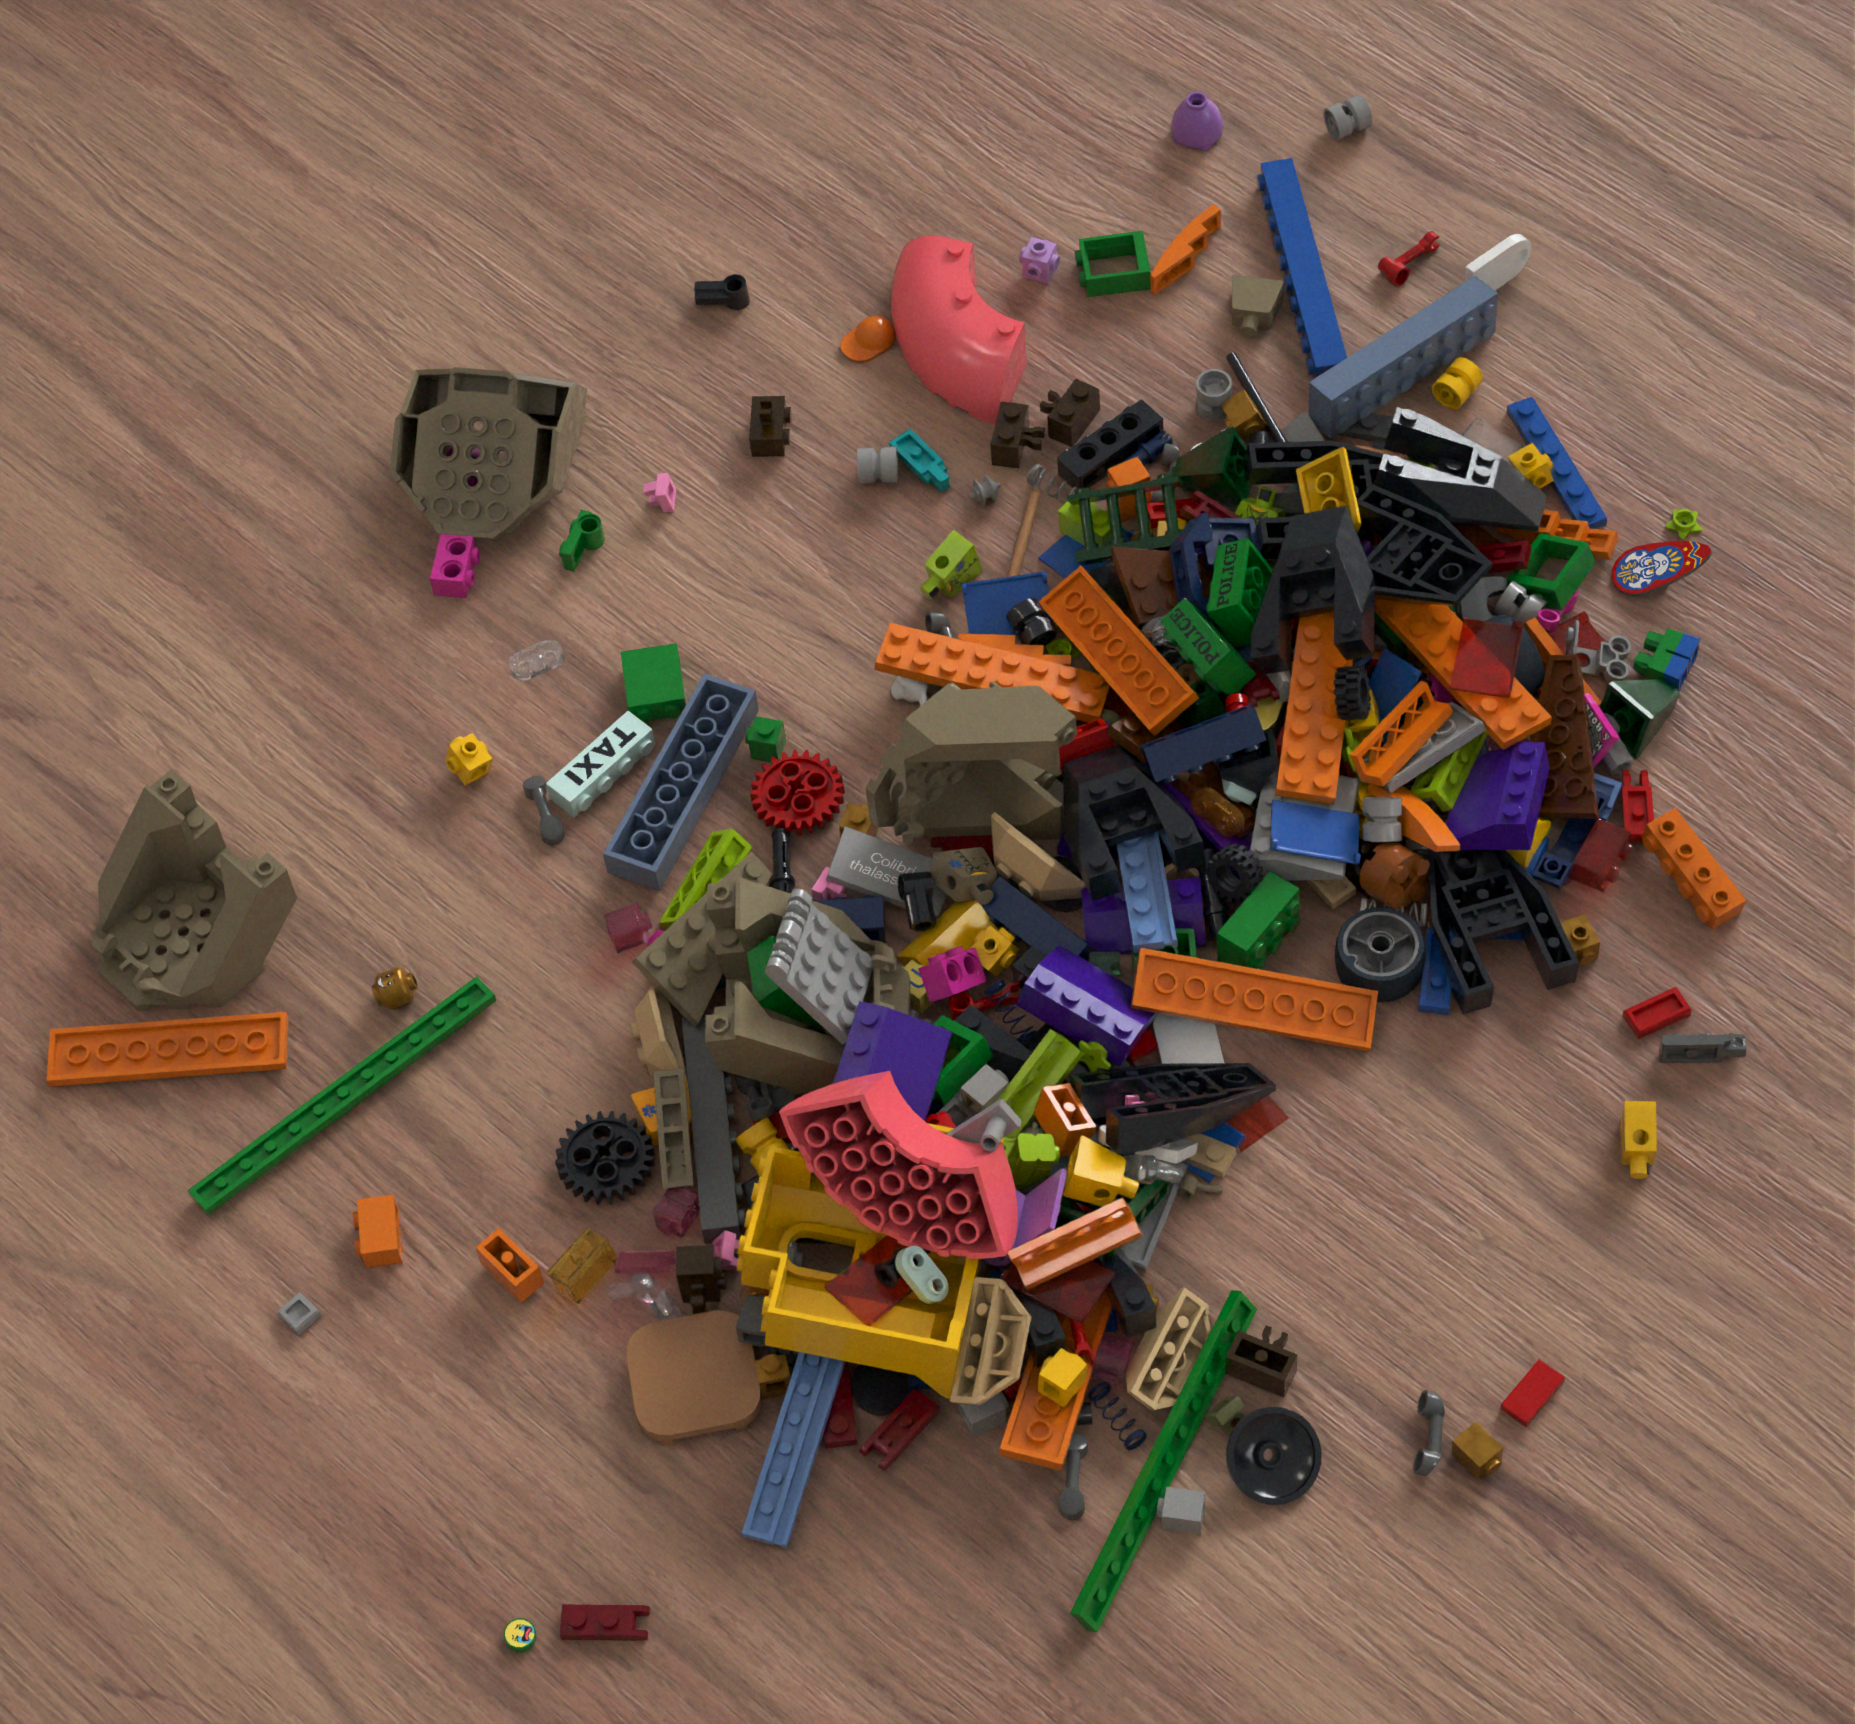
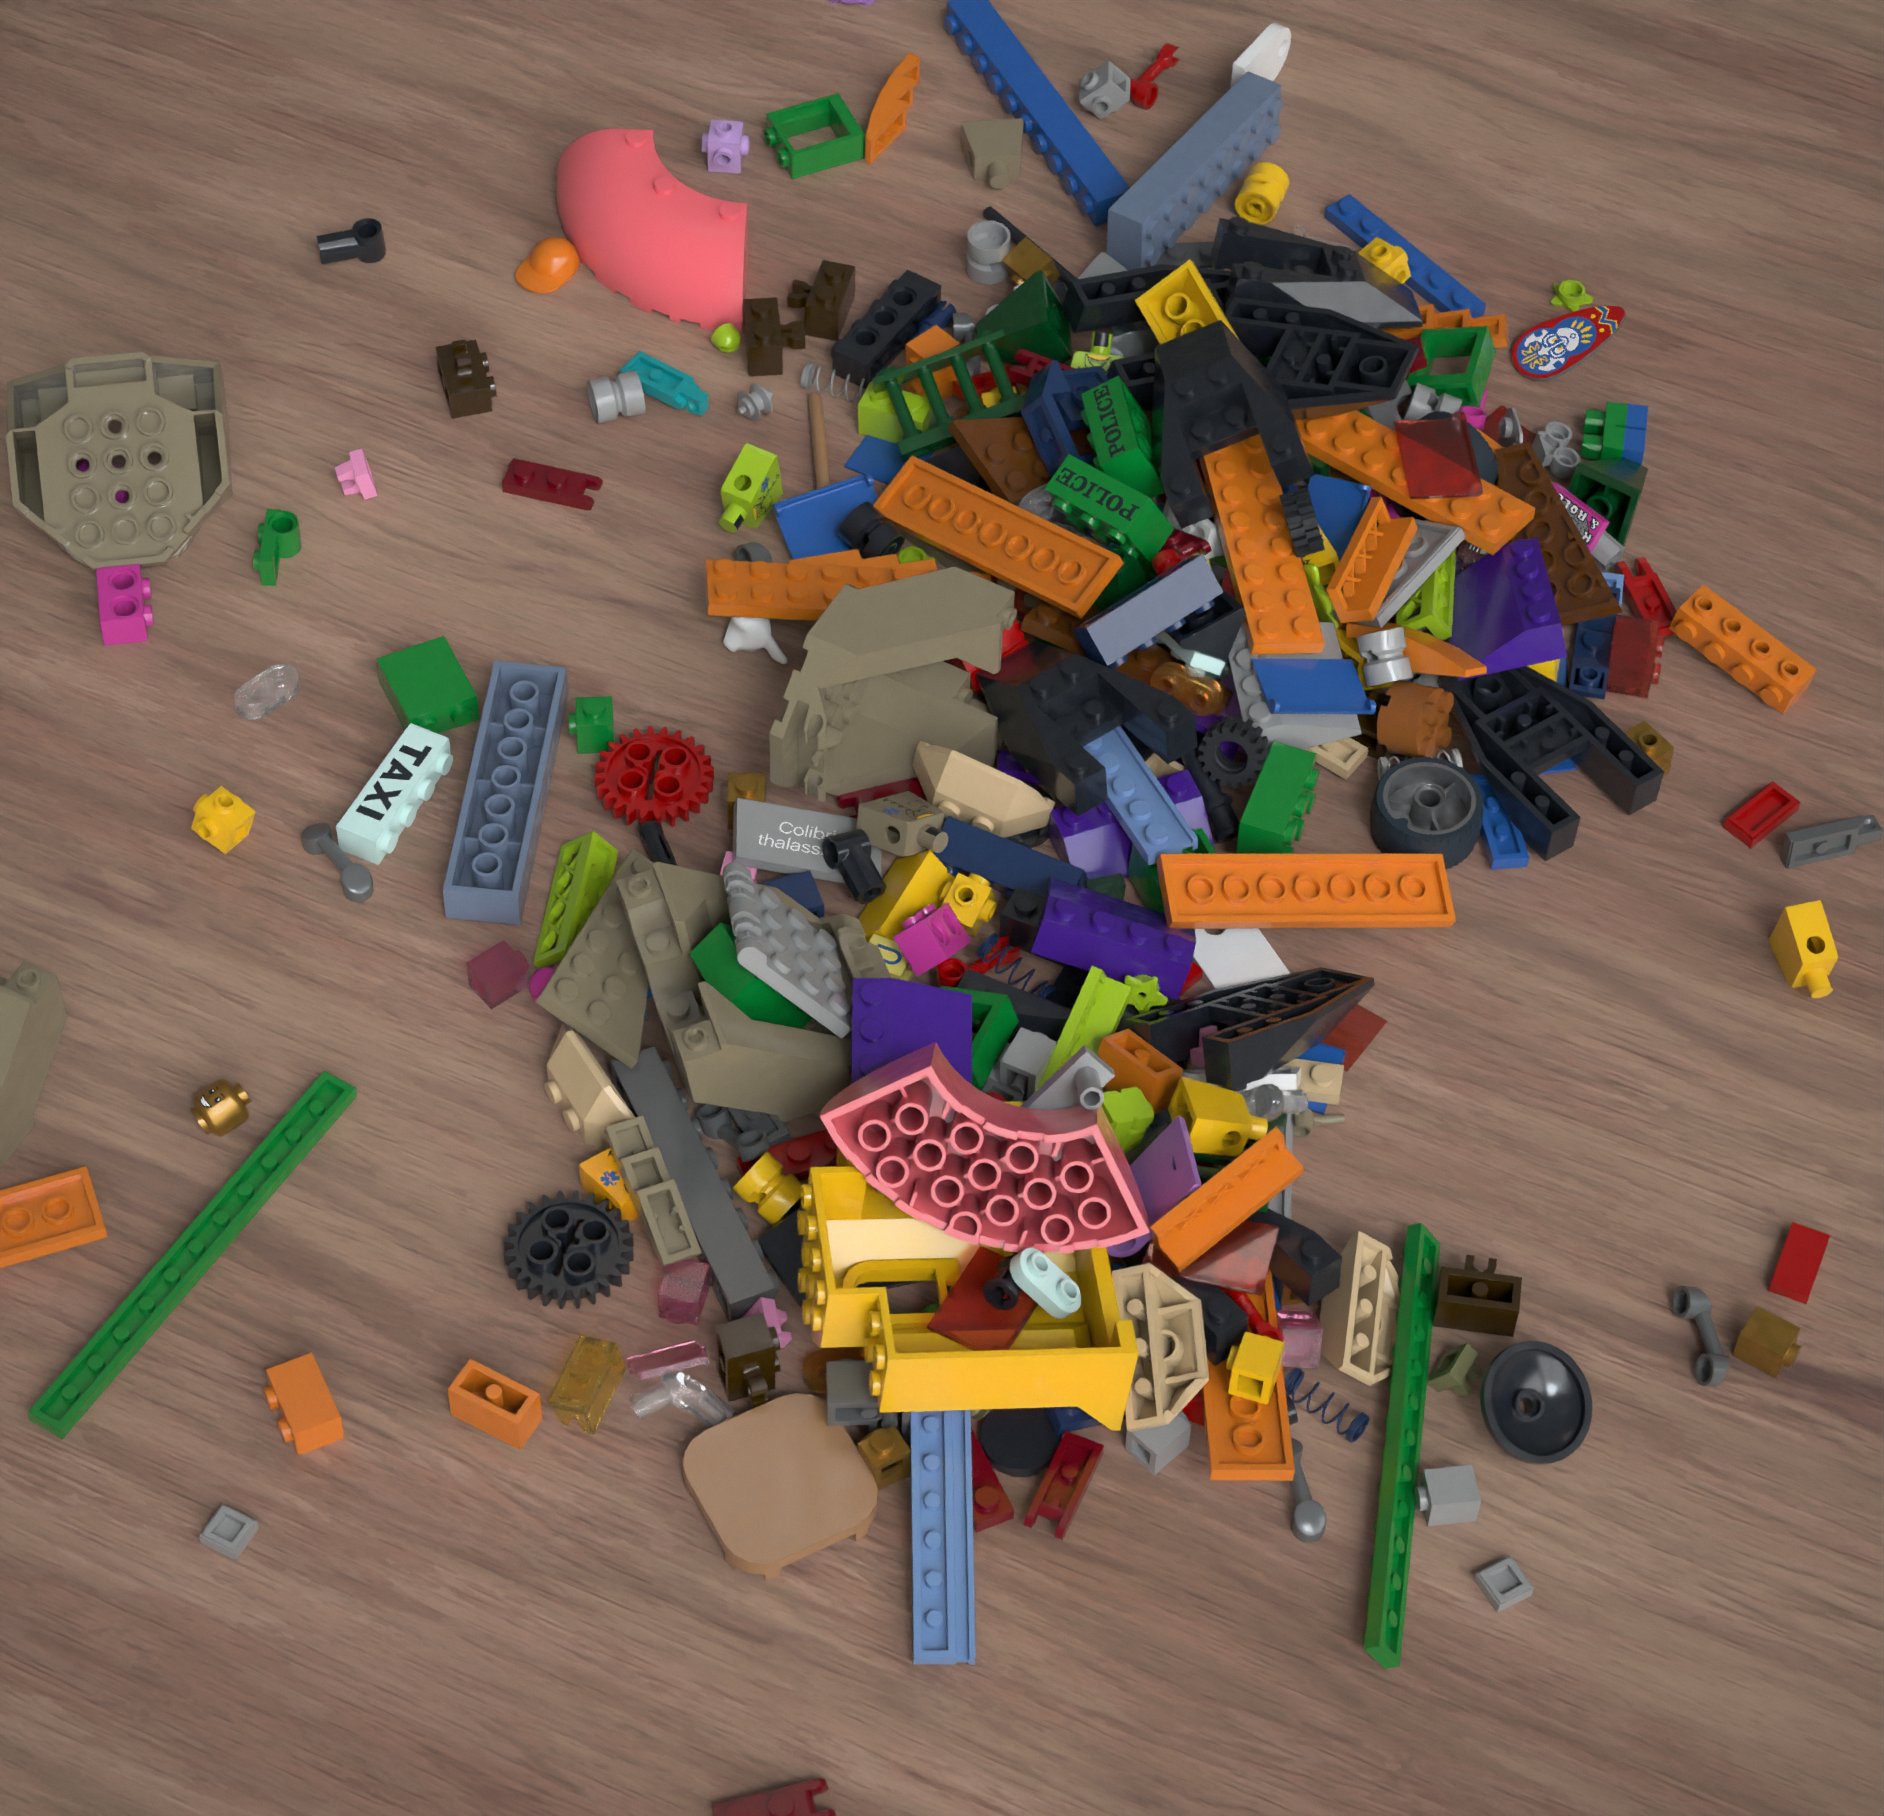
camera: 25 degrees left, 5 degrees down
none -> dark red hinge [502,458,603,511]
none -> lime hinge [711,323,741,353]
none -> light grey brick [1079,60,1130,120]
none -> light grey tile [1474,1555,1534,1613]

